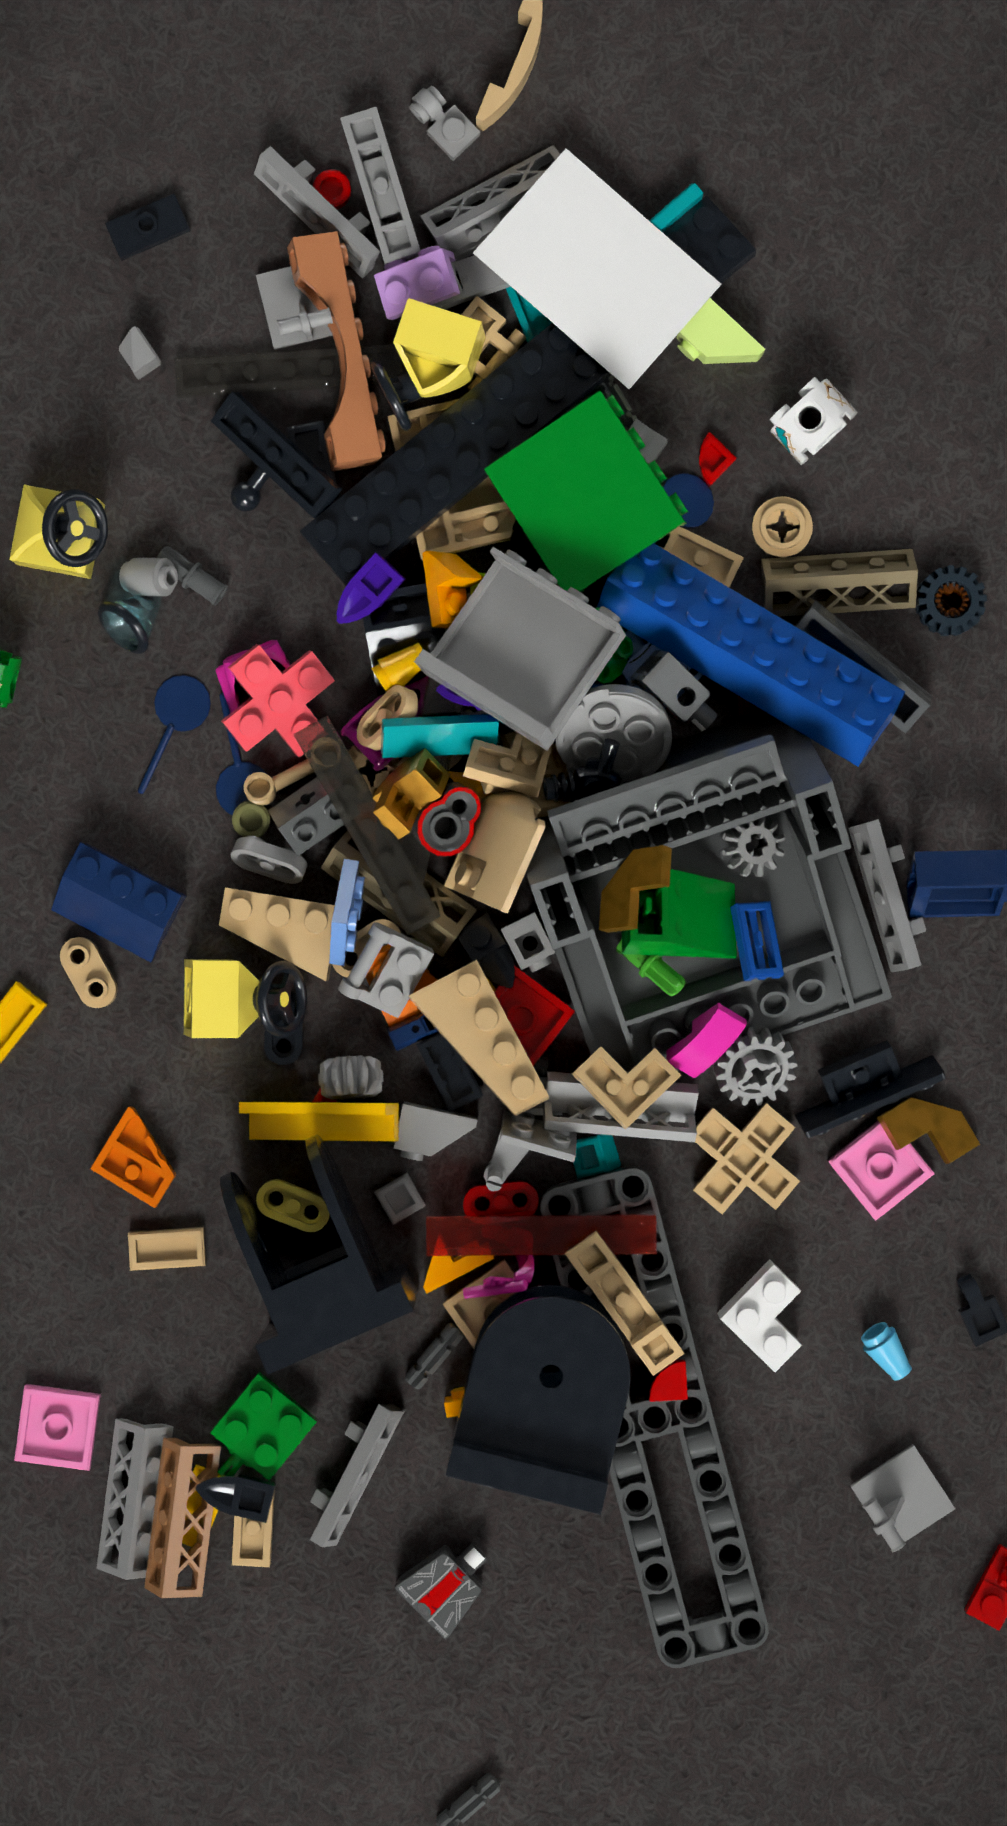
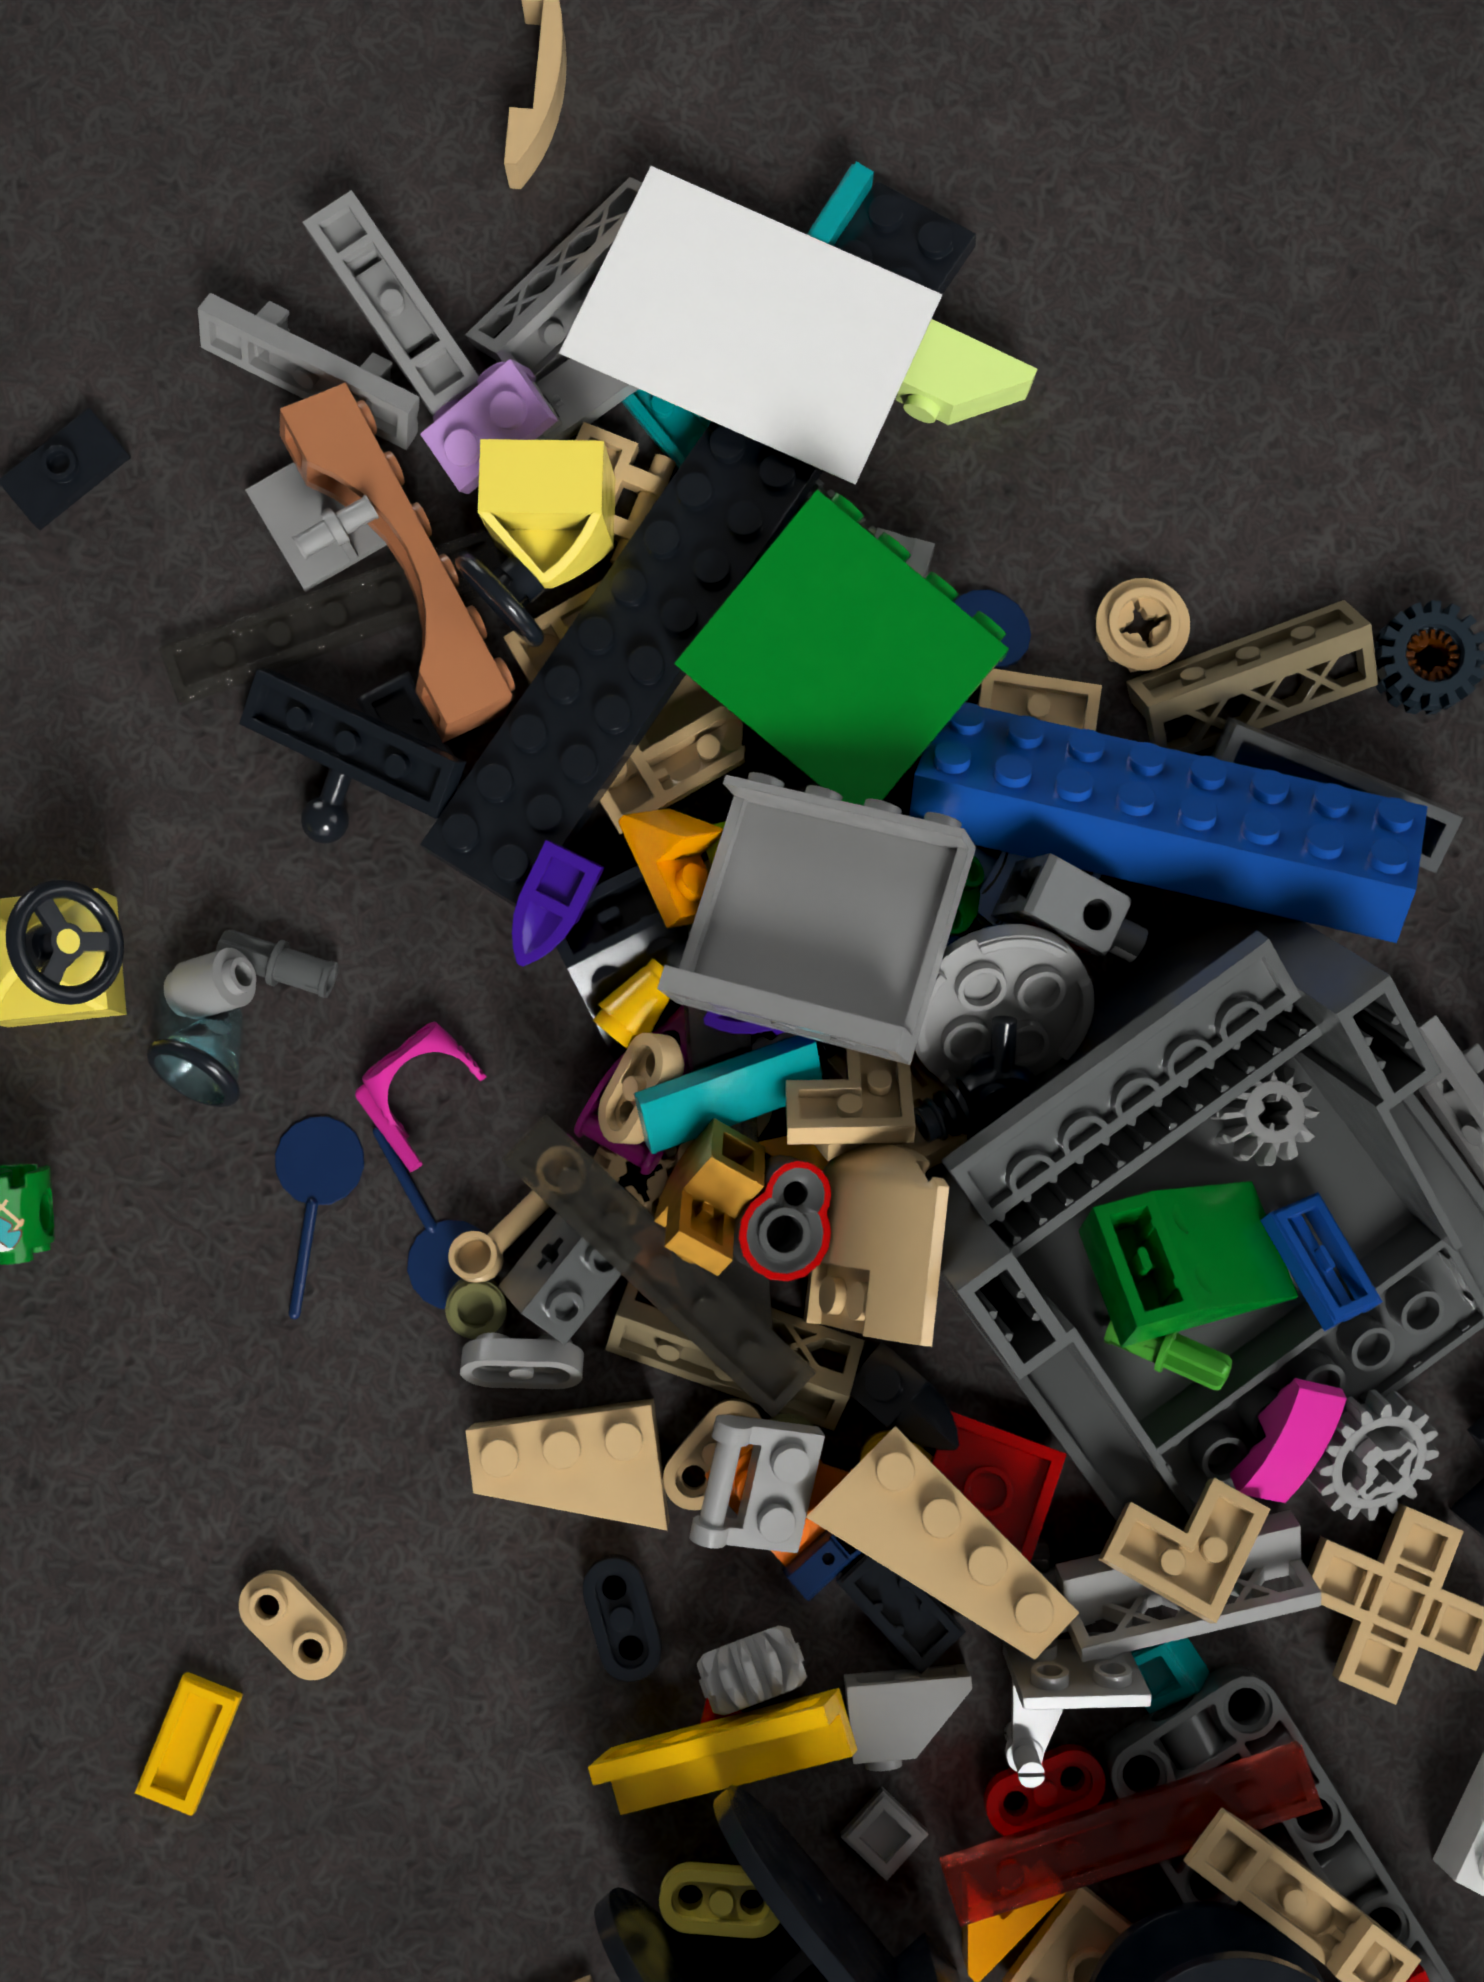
camera: 15 degrees left, 5 degrees down
dark blue slope [51,842,187,963] -> none
orange wing [91,1106,176,1208] -> none
light grey slope [119,326,161,380] -> none
light yellow piece [183,959,307,1038] -> none
coral plate [221,644,335,758] -> none
red tile [313,169,351,209] -> none
medium blue plate [329,859,365,966] -> none
light grey plate [409,85,480,161] -> none
dark pink helmet [463,1224,534,1299] -> none
light grey brick [501,911,555,972] -> none
pearl gold tile [599,845,672,933] -> none
red tile [698,432,737,487] -> none
white brick [770,377,858,465] -> none

